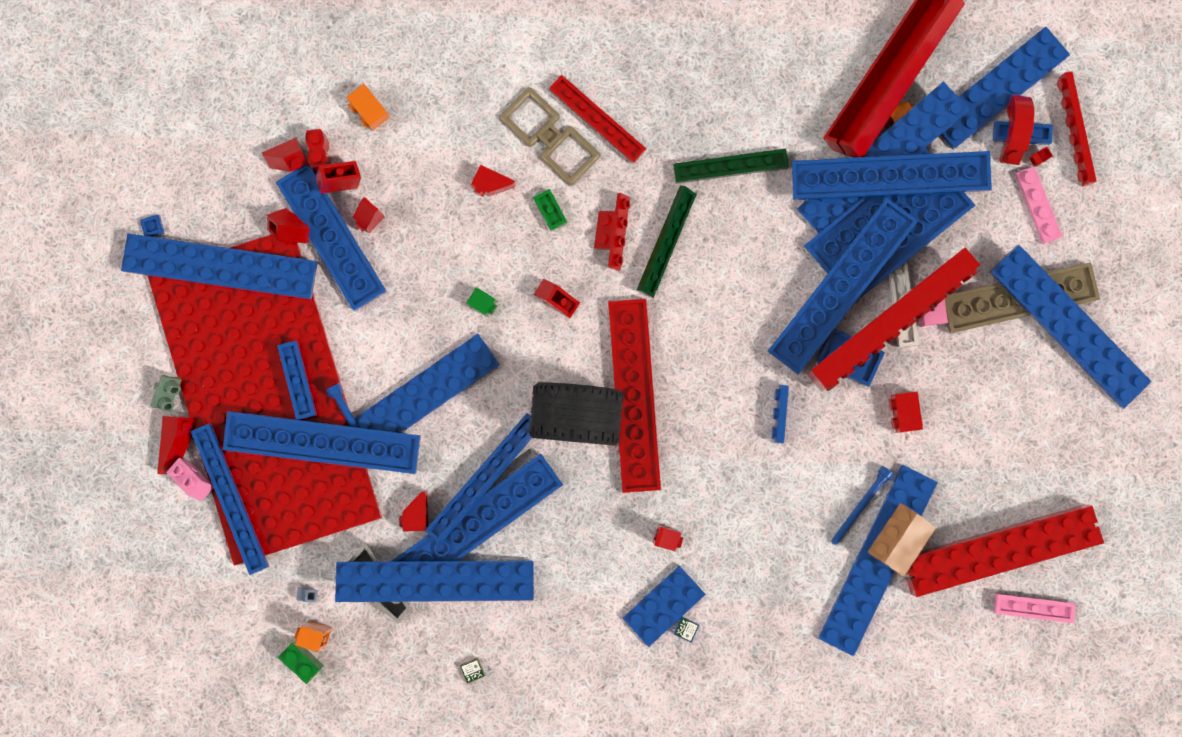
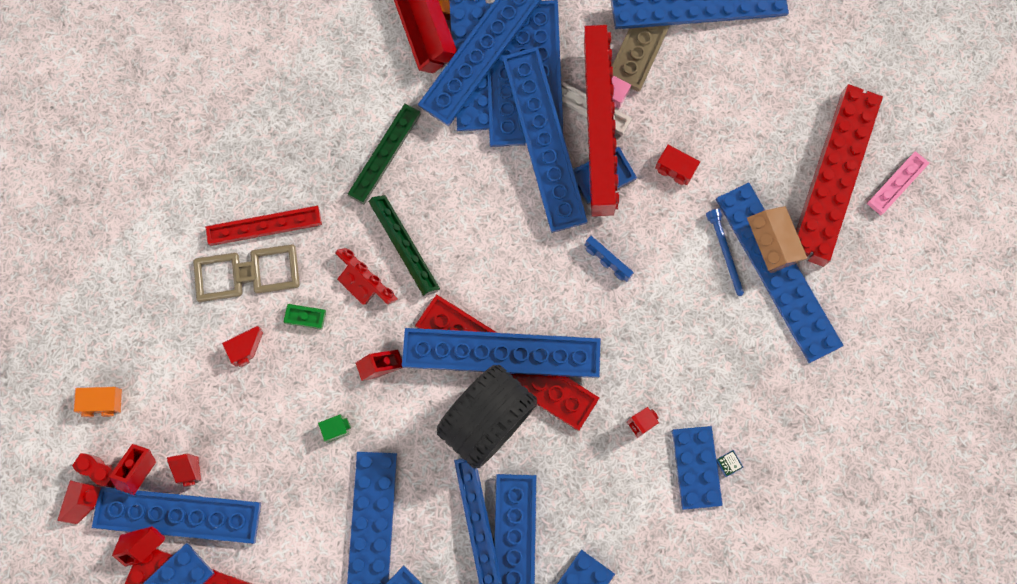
camera: 60 degrees left, 10 degrees down
none -> blue plate [402,328,601,378]

